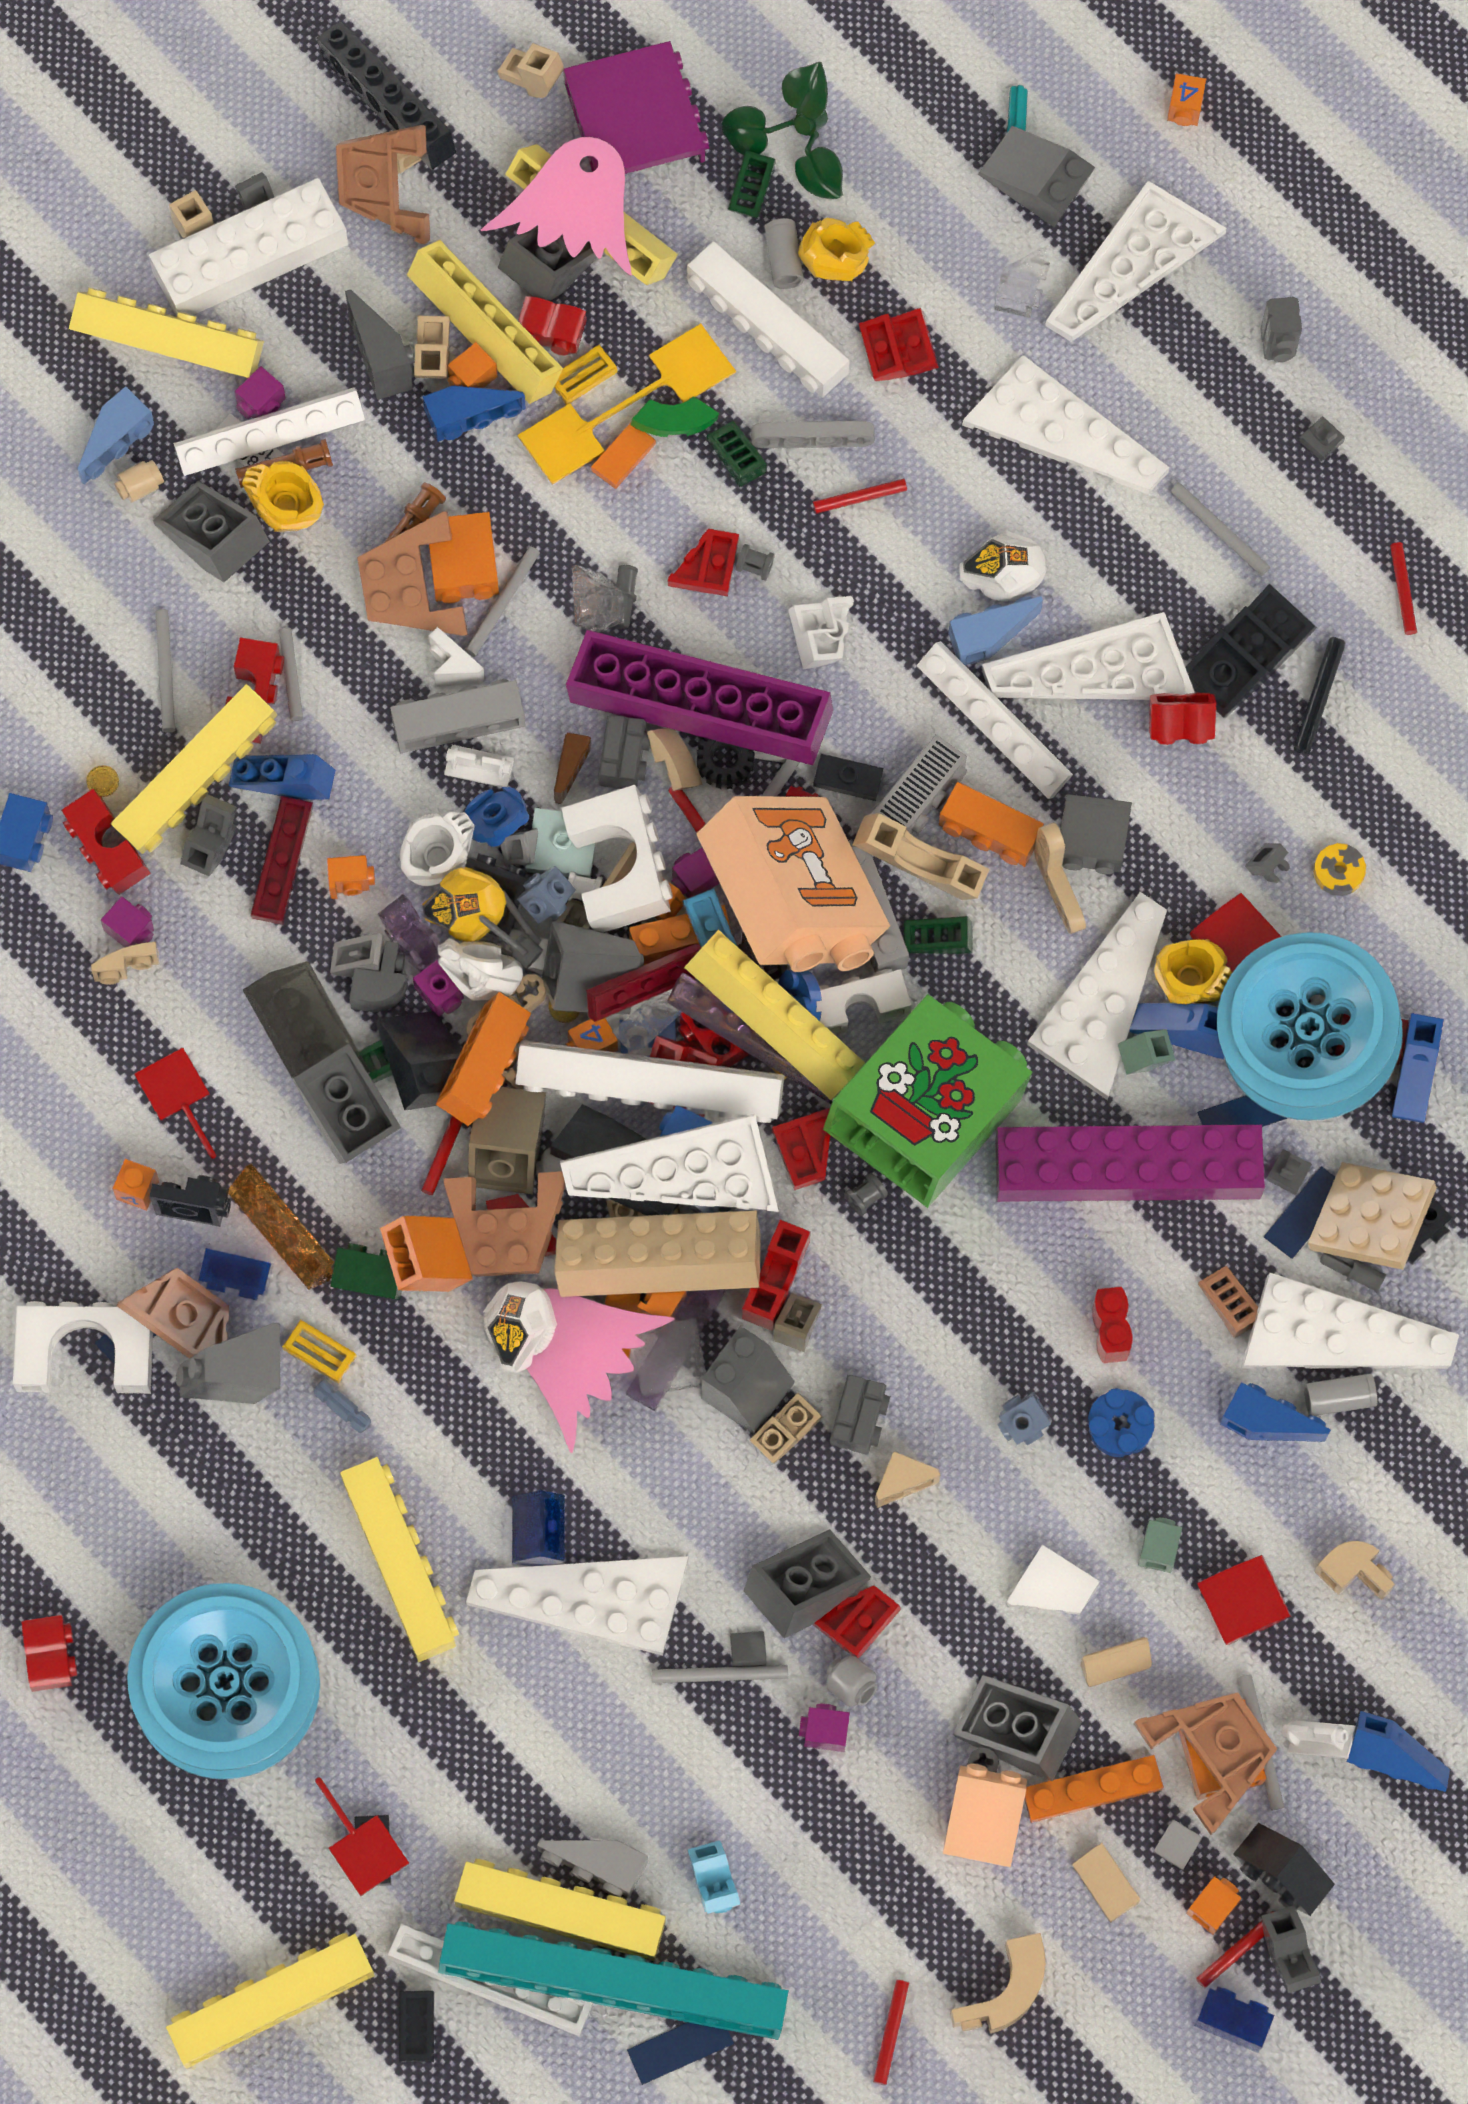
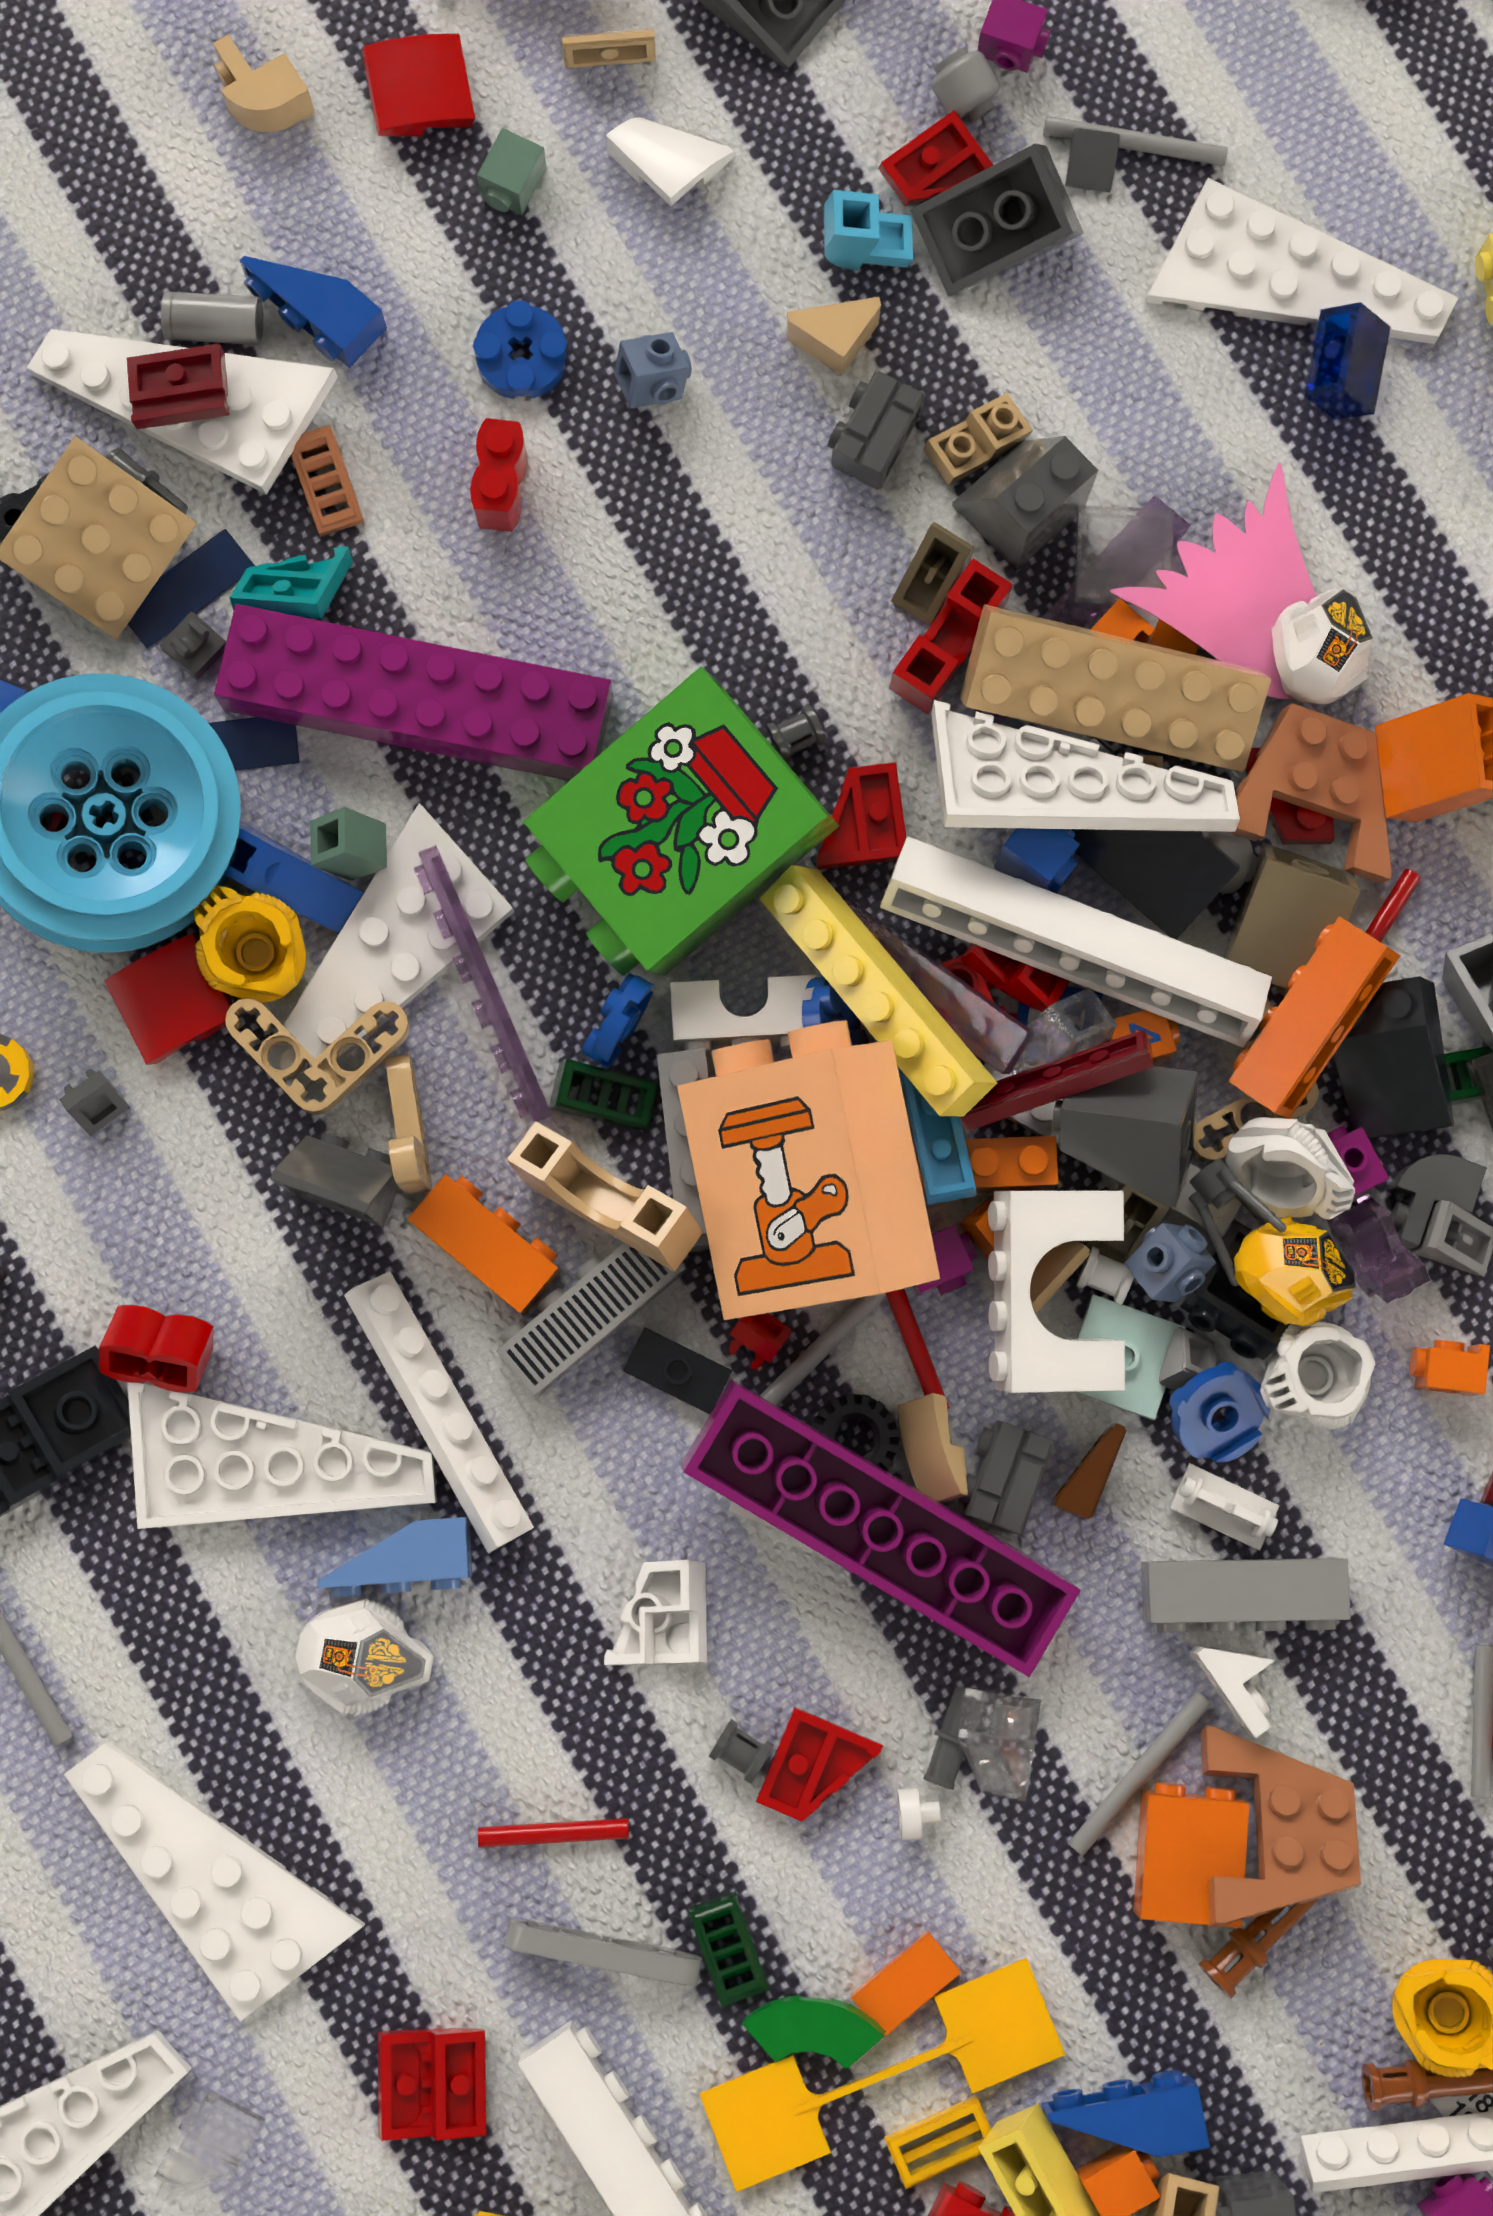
camera: 170 degrees left, 10 degrees up
none -> dark red plate [126,344,230,429]
none -> tan beam [225,998,410,1115]
none -> teal wing [229,546,353,619]
none -> clear purple plate [413,845,552,1123]
none -> blue plate [581,972,655,1069]
none -> medium azure brick [824,190,913,271]
none -> white tile [897,1788,941,1841]

